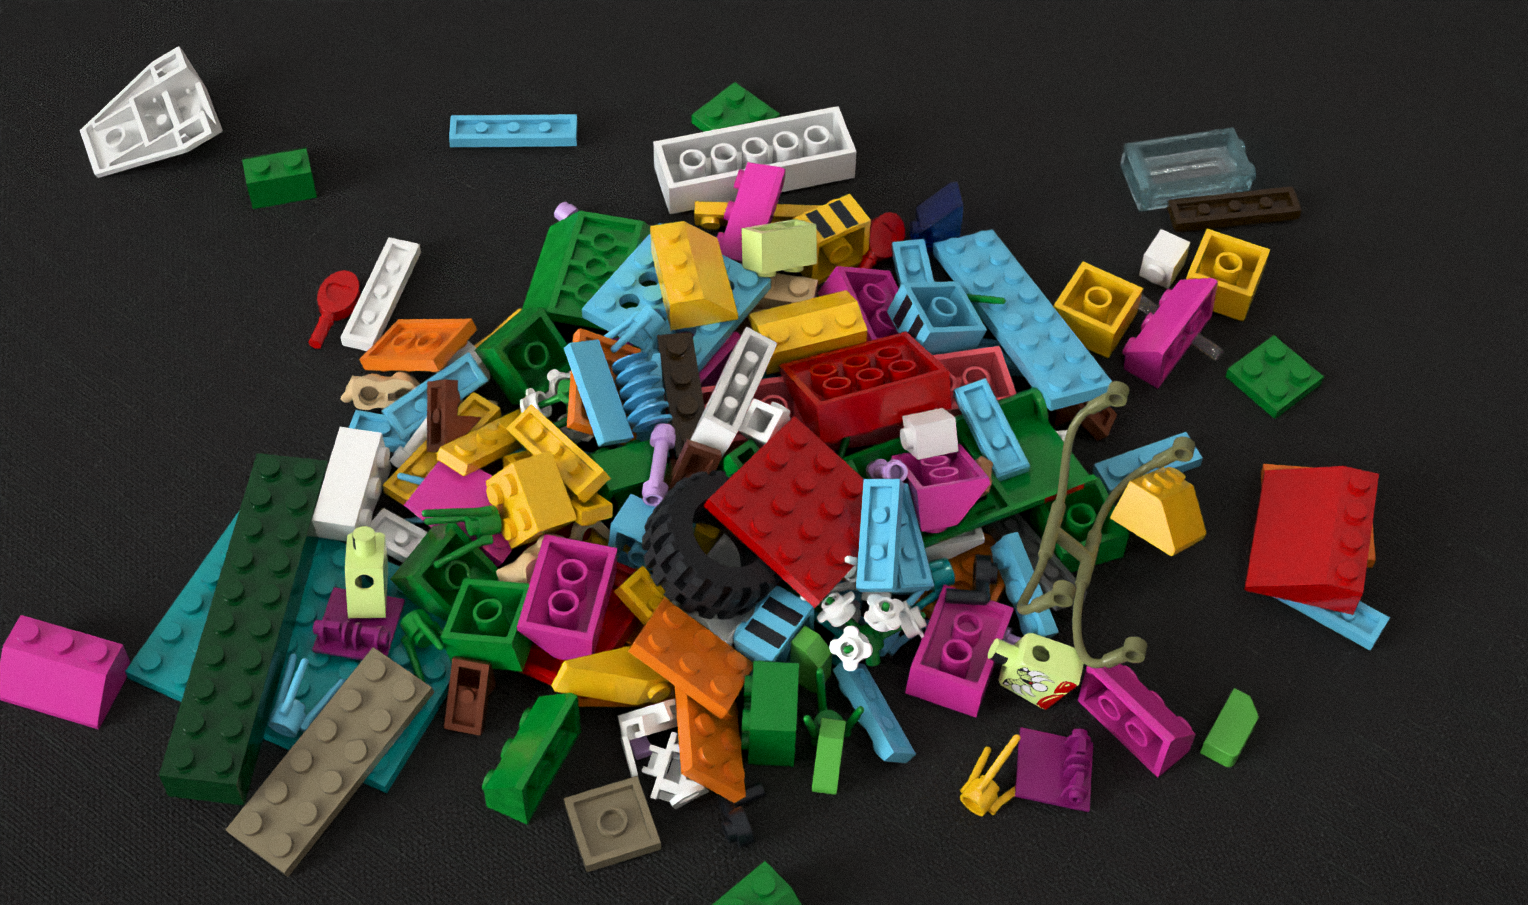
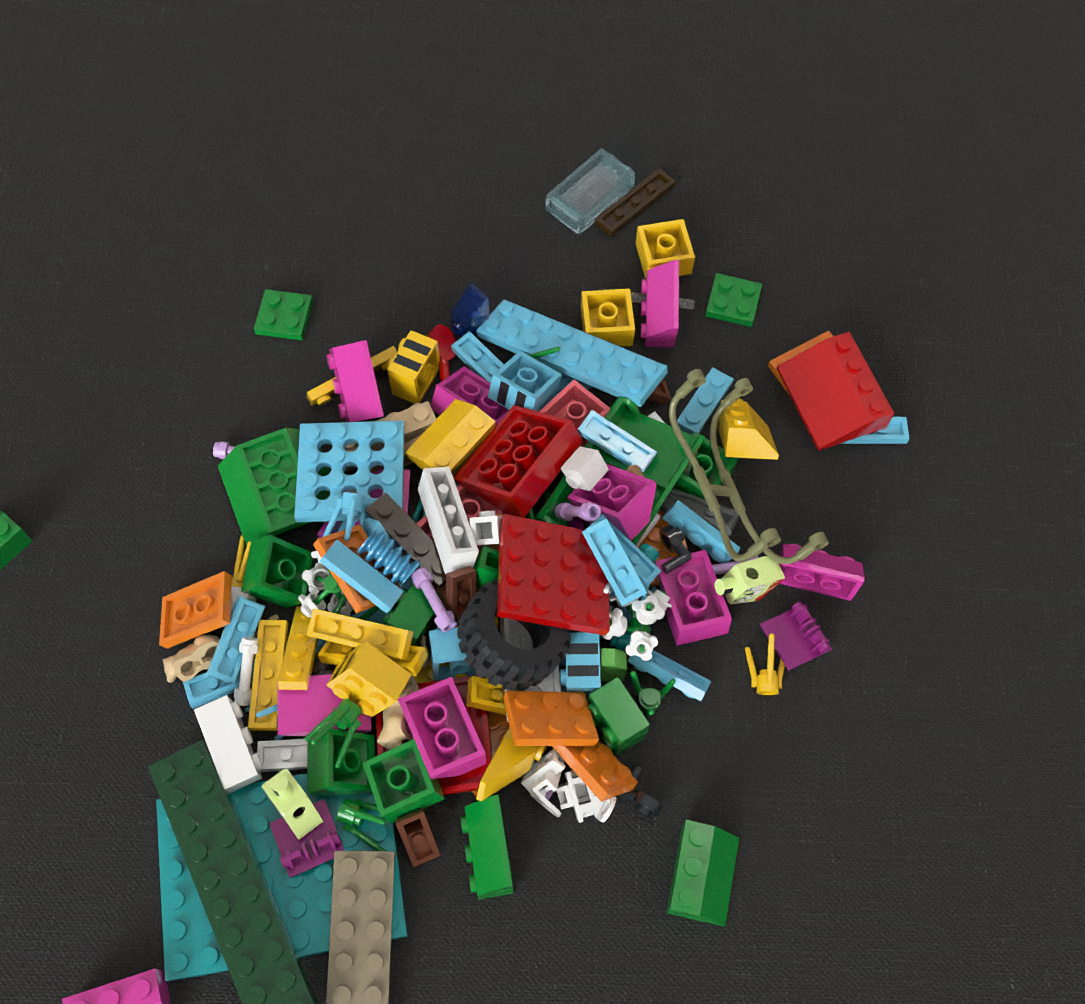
camera: 35 degrees left, 10 degrees up
medium azure plant [268,654,345,738] -> none
red piece [308,270,361,349] -> none
white plate [341,237,421,351] -> none
copper slope [427,379,481,452] -> none
medium azure plate [449,114,577,147] -> none
dark tan plate [564,776,661,872] -> none
yellow slope [650,221,738,330] -> none
white brick [653,106,857,214] -> none
yellowish green brick [742,219,817,277] -> none
bright green piece [812,717,846,795] -> none
white brick [1139,229,1191,289] -> none
bright green piece [1200,688,1259,767] -> none

